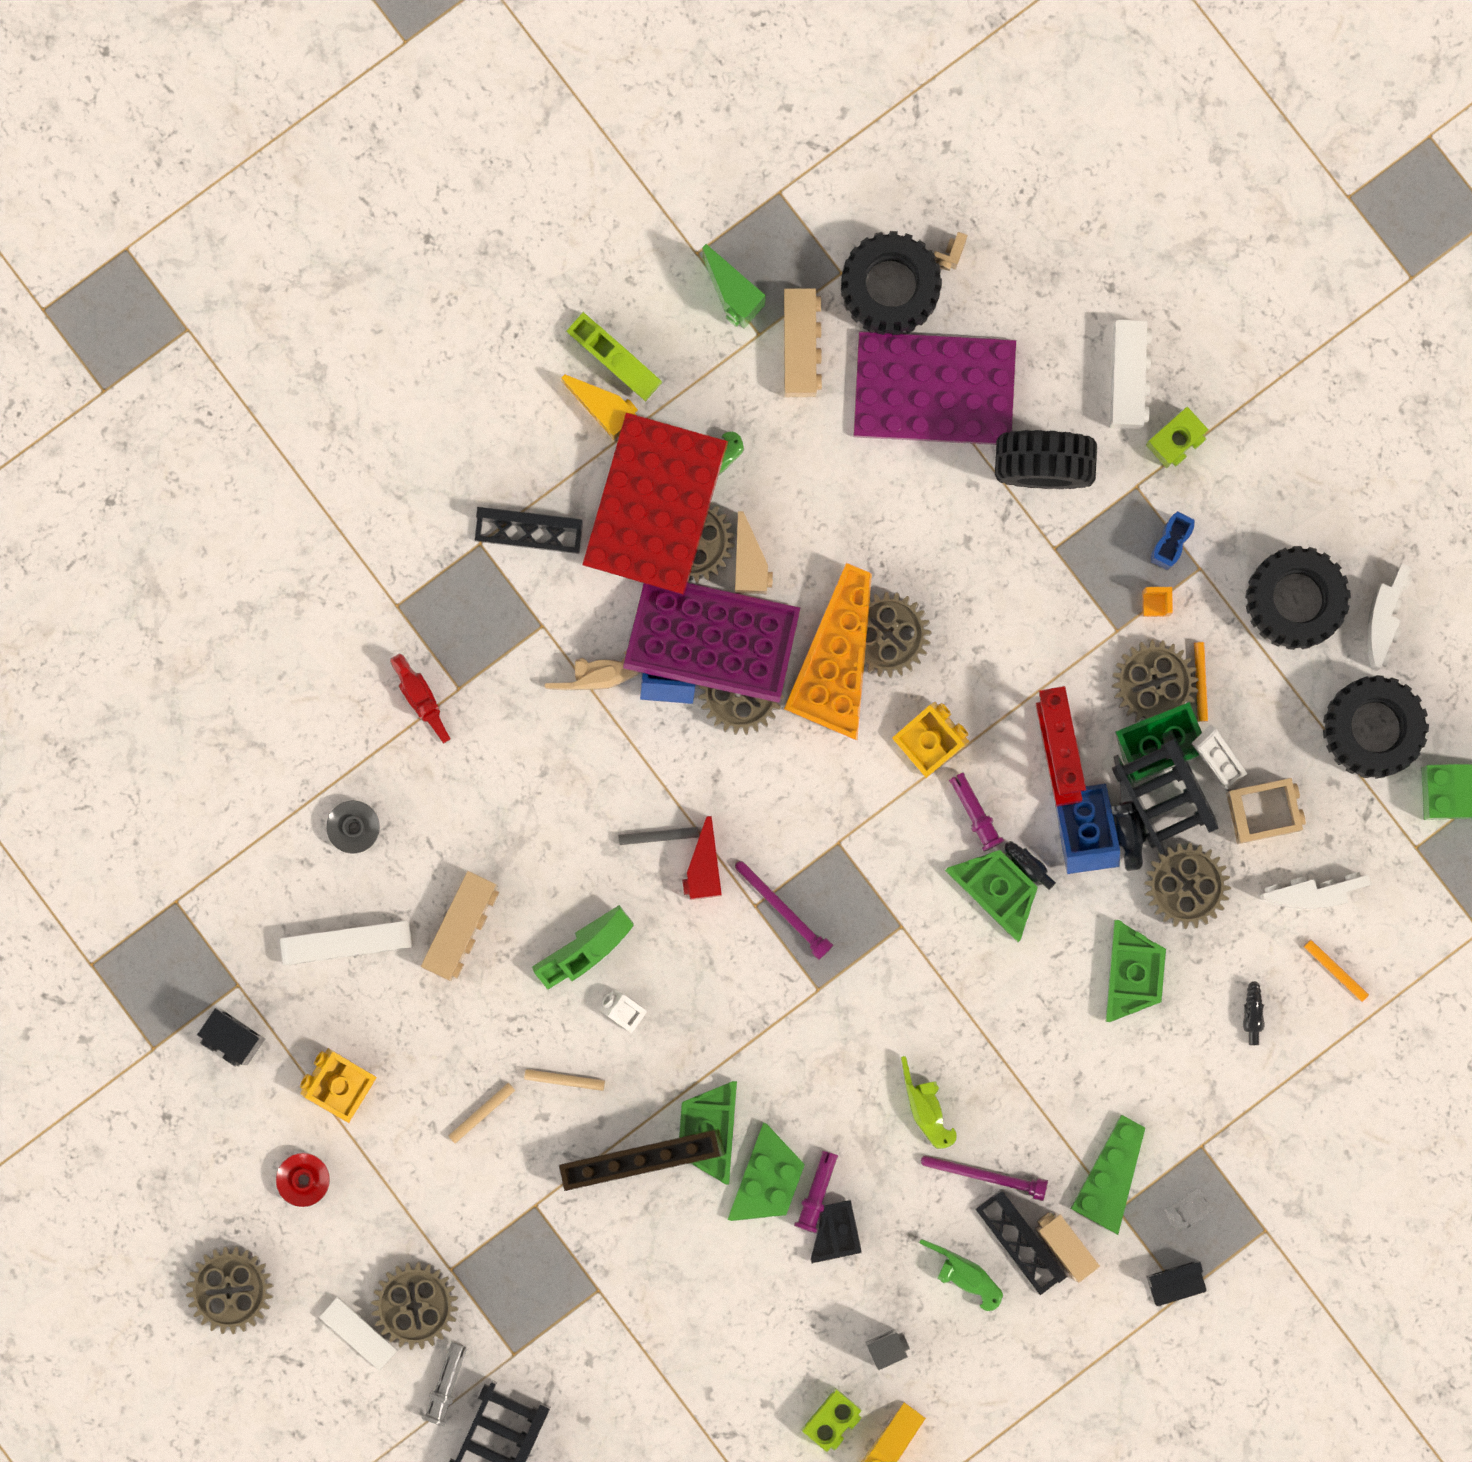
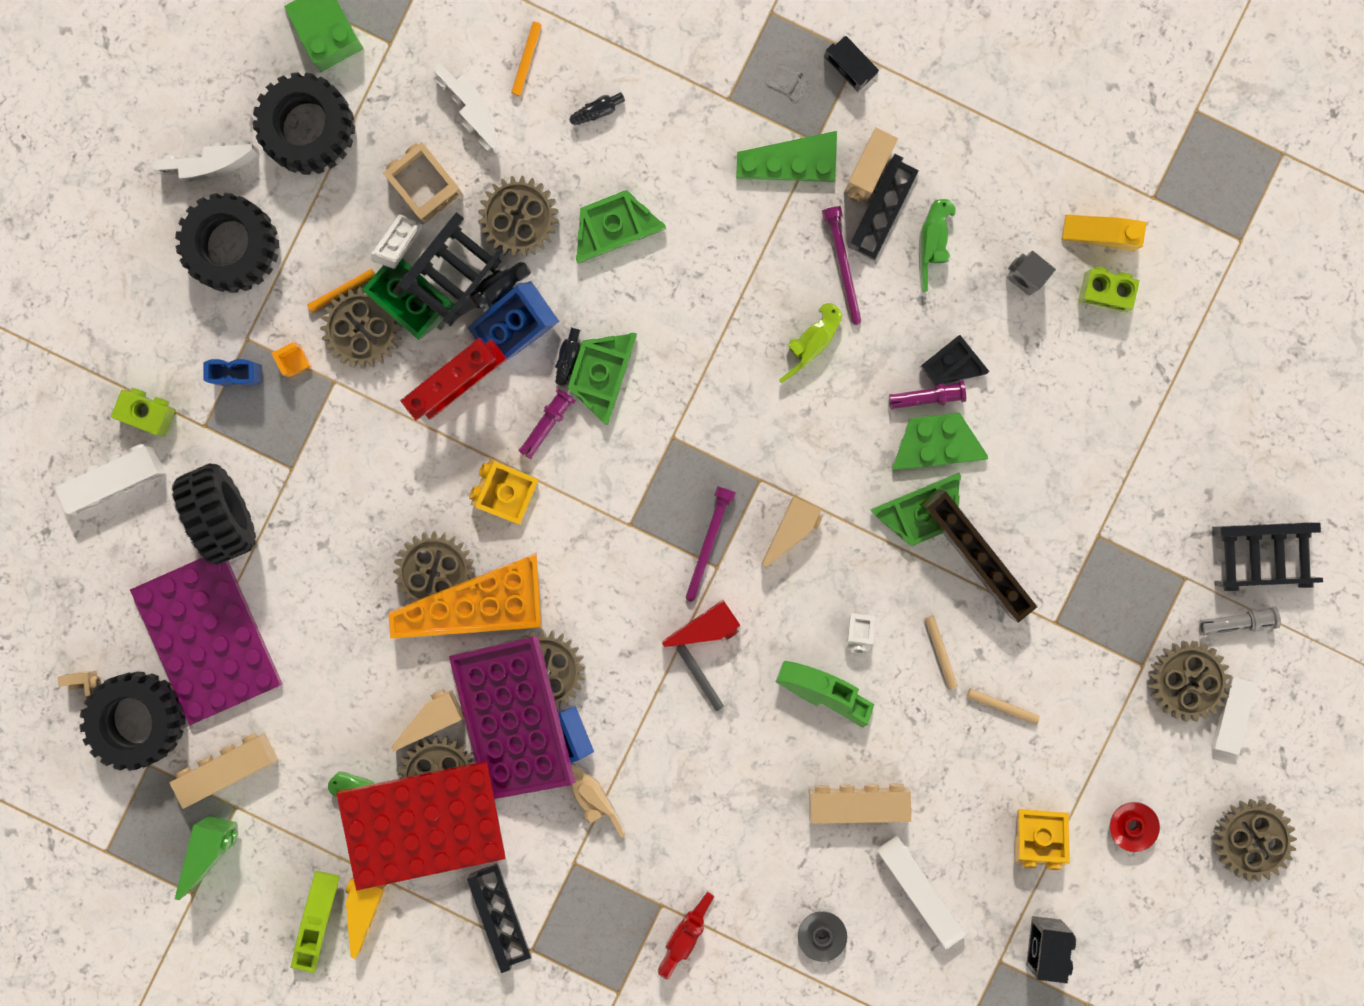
camera: 110 degrees left, 5 degrees up
none -> tan slope [761,497,823,567]

